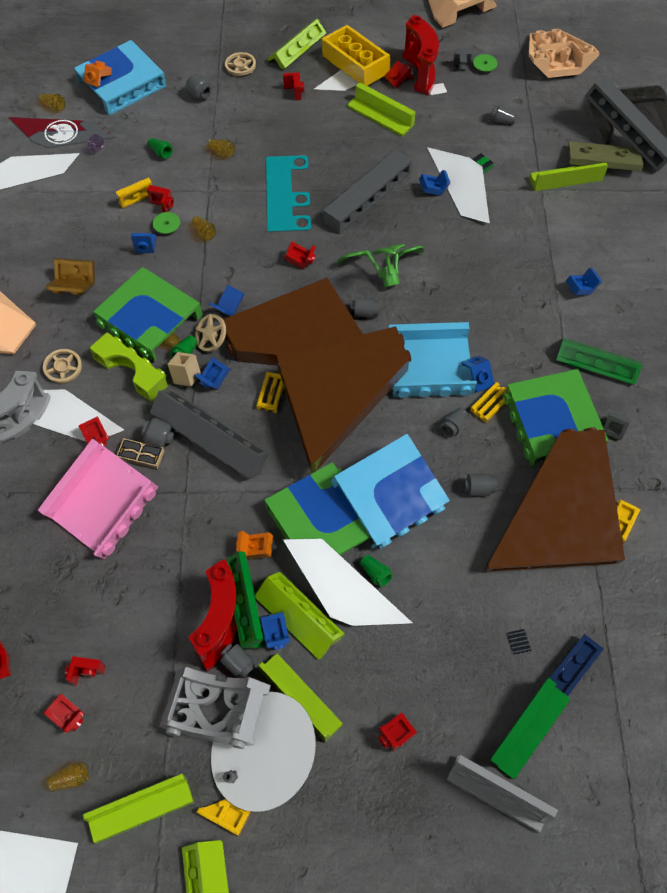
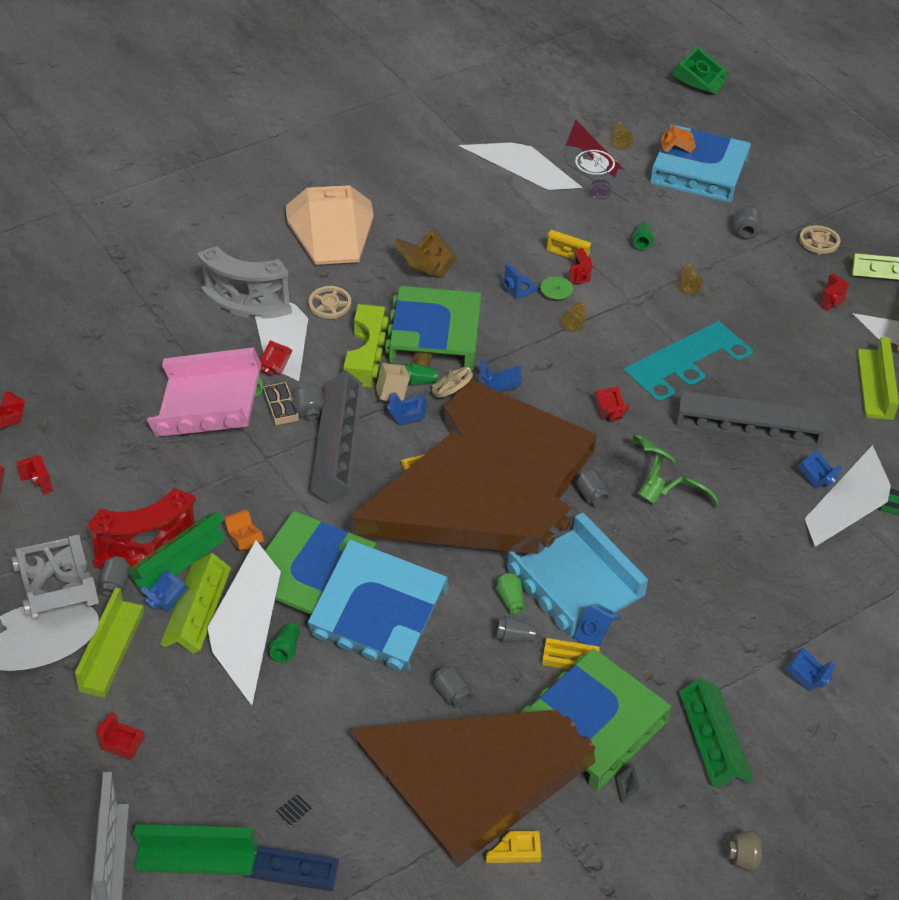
camera: 55 degrees right, 15 degrees down
none -> bright green cone [496,573,525,615]
none -> green slope [672,45,727,95]

